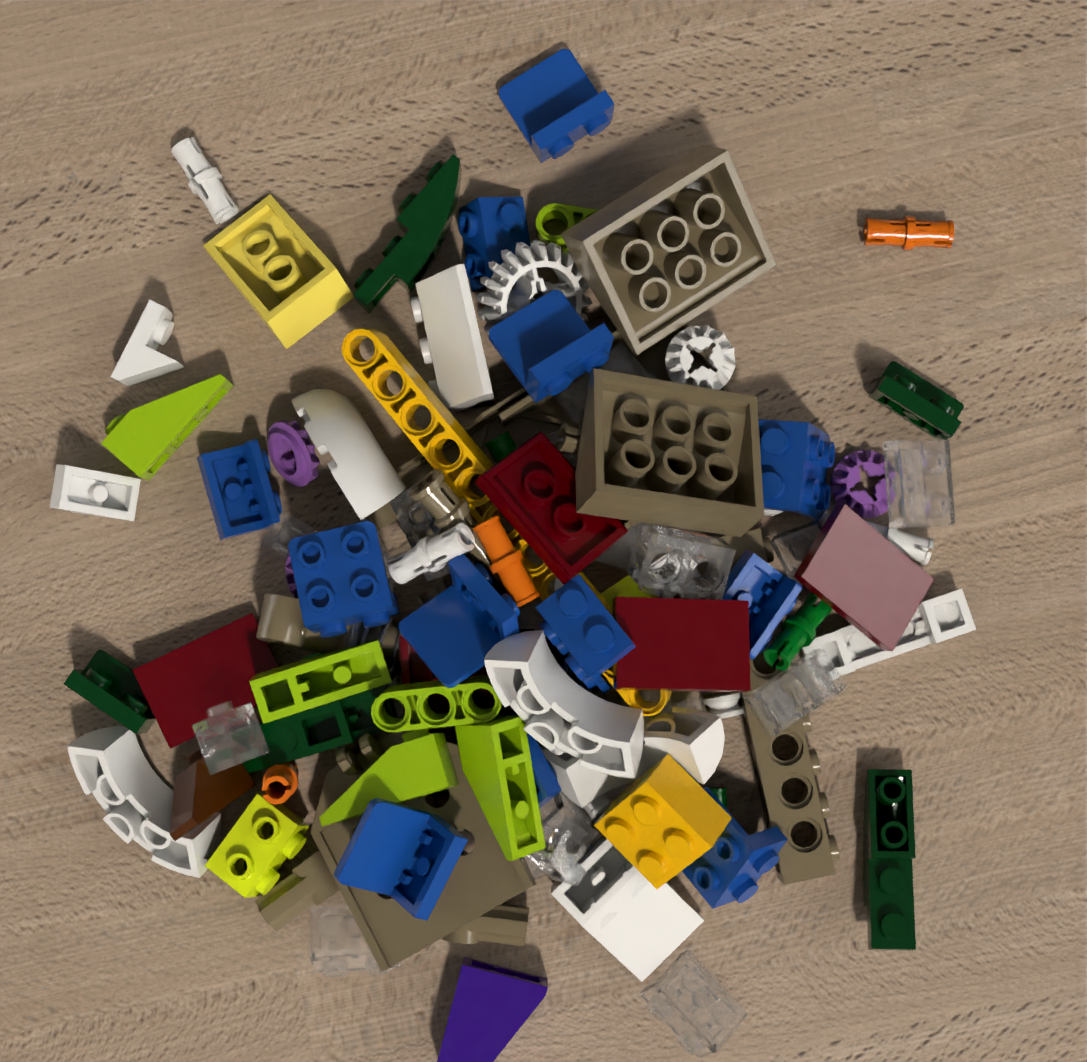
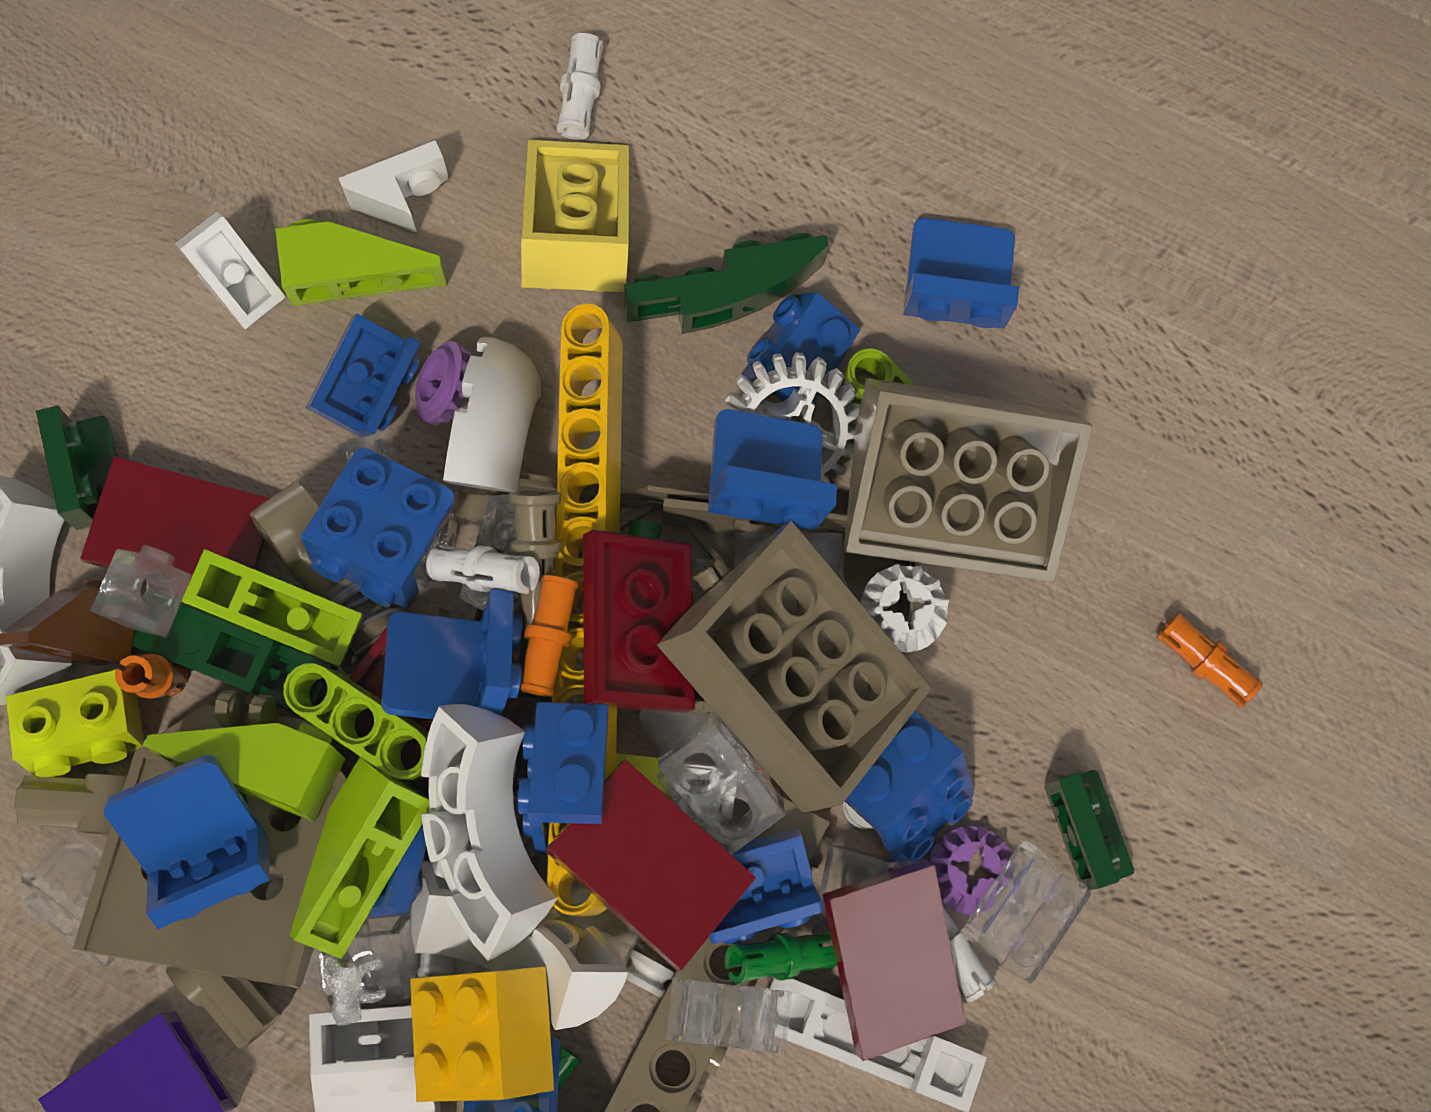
camera: 30 degrees right, 10 degrees down
white slope [410,264,495,414] -> none

